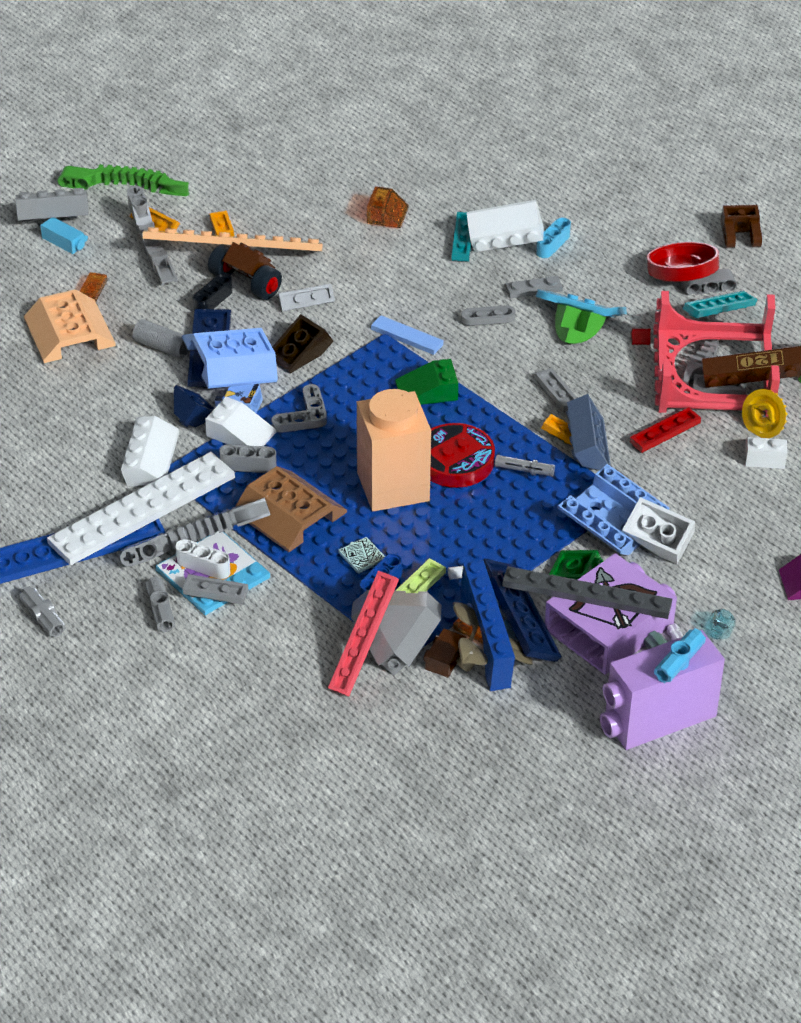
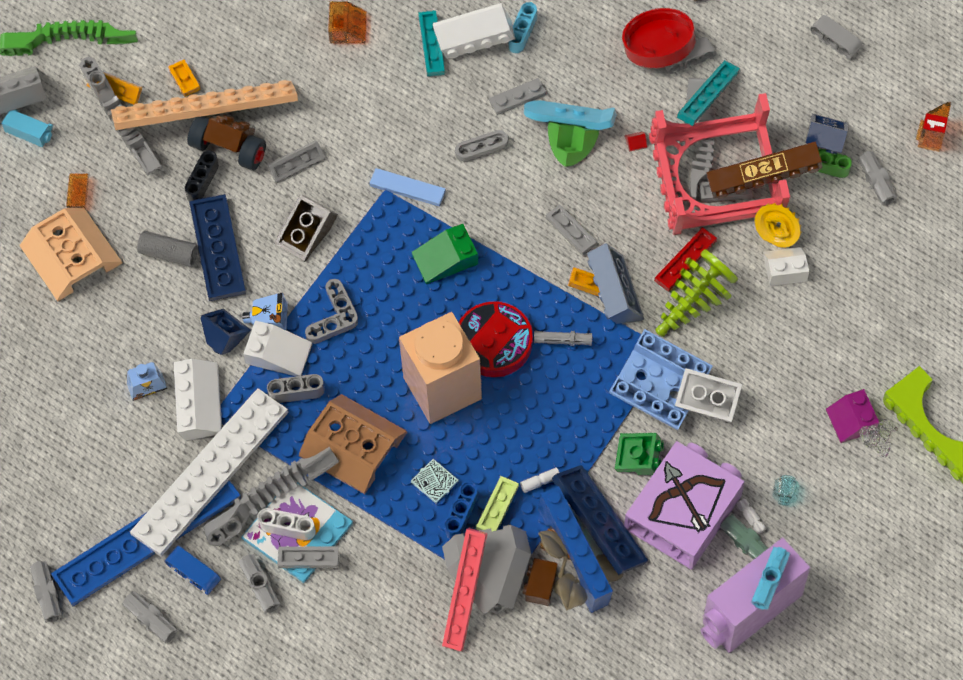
camera: 10 degrees left, 20 degrees up
light blue slope [182,328,278,389] -> none
dark grey plate [502,566,672,619] -> none
none -> light blue torso [127,362,168,401]
none -> blue beam [164,546,221,595]
none -> lime plant [655,249,738,337]

